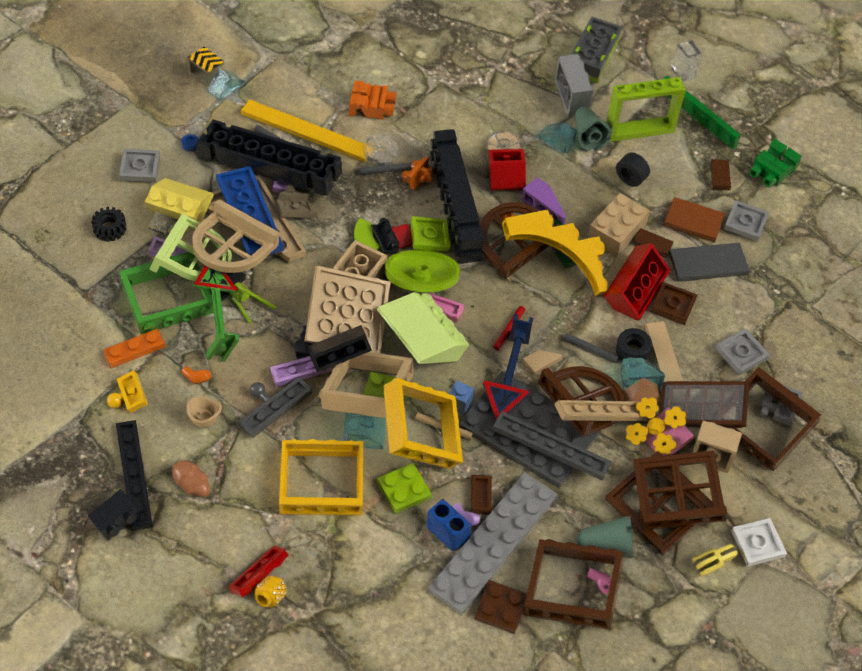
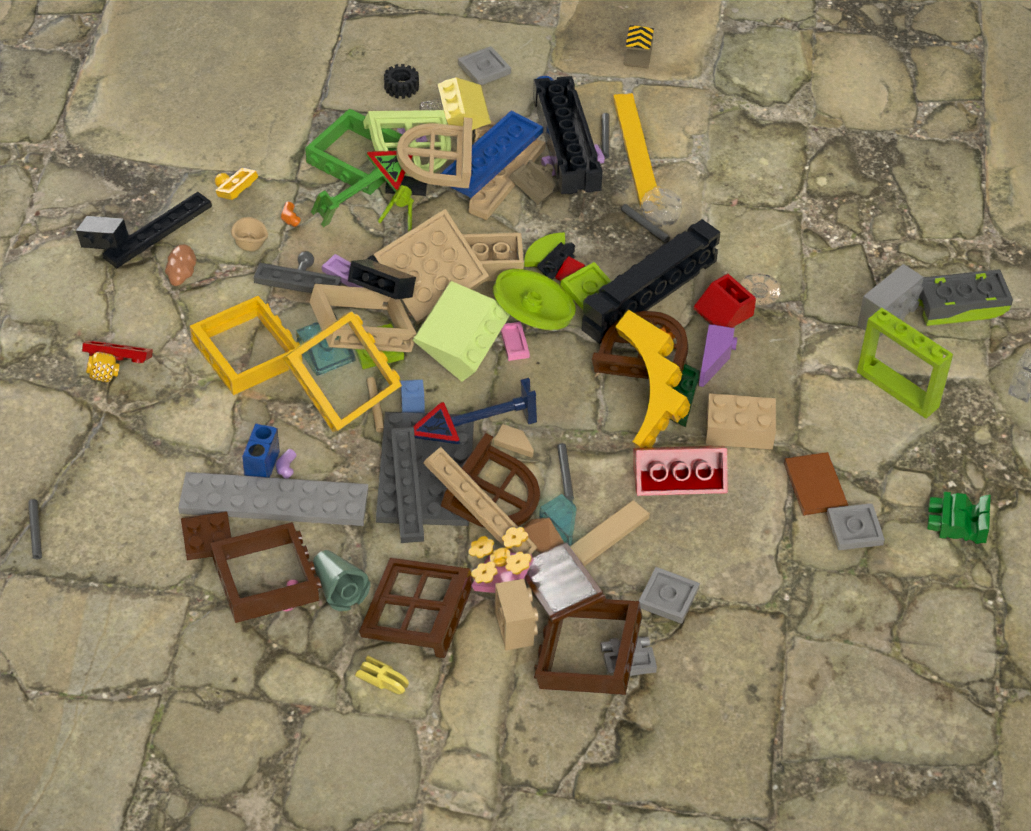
camera: 60 degrees right, 5 degrees down
orange plate [103,329,166,368] -> none
clear light blue slope [208,69,245,100] -> none
orange hips [349,80,397,120] -> none
lime plate [377,463,432,514] -> none
orange hips [401,156,433,190] -> none
reddish brown tile [470,475,492,515] -> none
red piece [493,306,526,351] -> none
clear light blue slope [537,122,577,154] -> none
sand green cone [575,107,612,151] -> none
black tyre [616,152,650,187] -> none
black tyre [616,328,652,365] -> none
reddish brown tile [633,228,674,258] -> none
reddish brown window [633,450,728,530] -> none
reddish brown tile [650,282,698,325] -> none
green plate [663,75,741,149] -> none
dark grey tile [669,243,750,282] -> none
reddish brown tile [710,159,731,190] -> none
white plate [731,518,787,567] -> none

